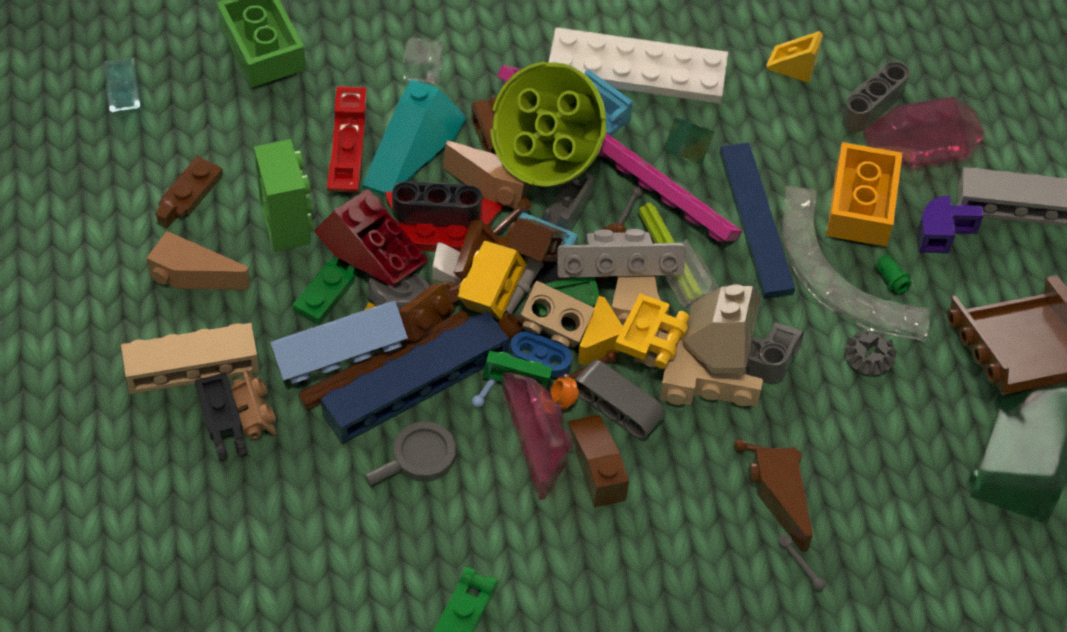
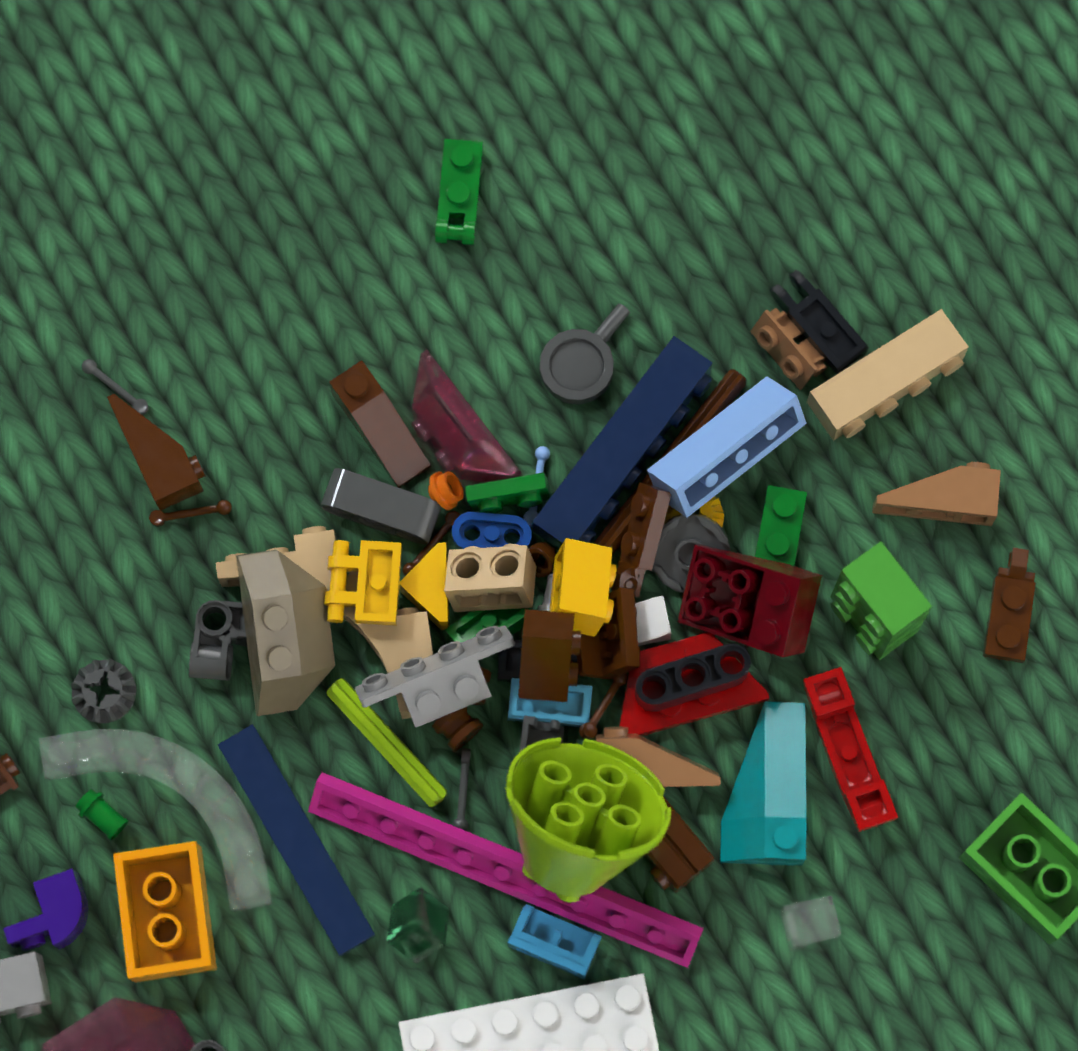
camera: 165 degrees right, 20 degrees up
clear panel [665,239,719,308] -> none

